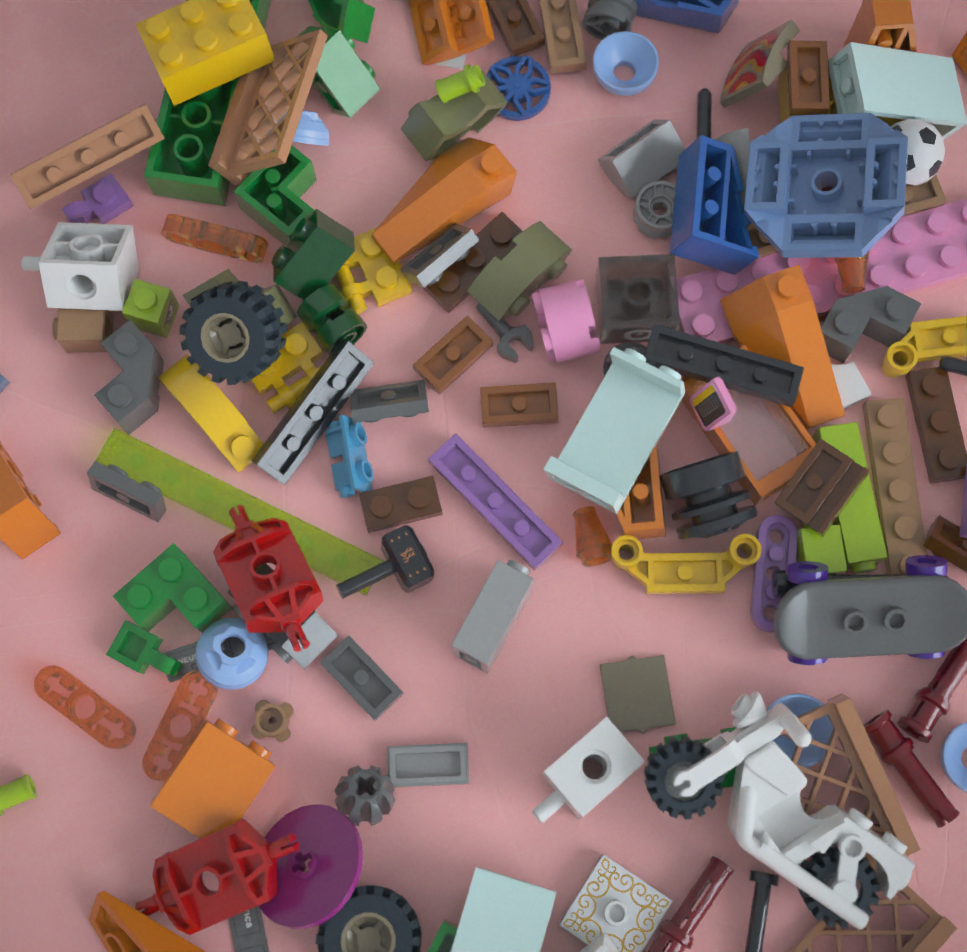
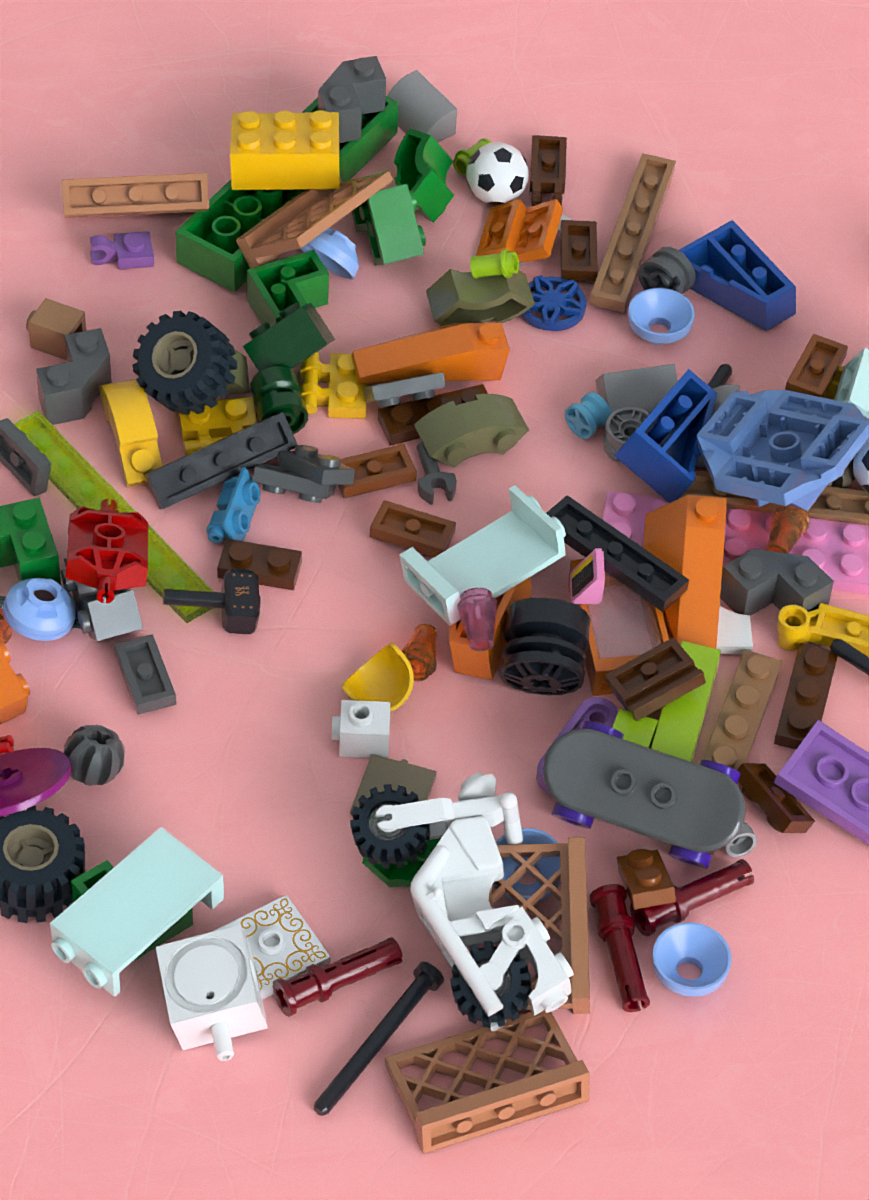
camera: 20 degrees right, 25 degrees down
white piece [21,222,139,311] -> none
lime brick [122,279,180,338] -> none
clear orange beam [161,214,269,263] -> none
medium nougat plate [251,700,294,742] -> none
light grey tile [387,743,469,787] -> none
medium lavender plate [428,434,563,571] -> none
light grey brick [451,560,534,674] -> none
bright pink brick [532,278,601,363] -> none
white piece [532,717,646,823] -> none
clear smoke brick [596,254,680,344] -> none
yellow plate [610,534,762,595] -> none
dark tan slope [720,19,800,108] -> none
none -> dark grey plate [278,445,355,485]
none -> white brick [332,700,391,758]
none -> yellow helmet [340,642,414,712]
none -> clear pink cone [457,588,497,651]
none -> medium azure wheel [565,392,611,439]
none -> dark orange plate [617,849,676,910]

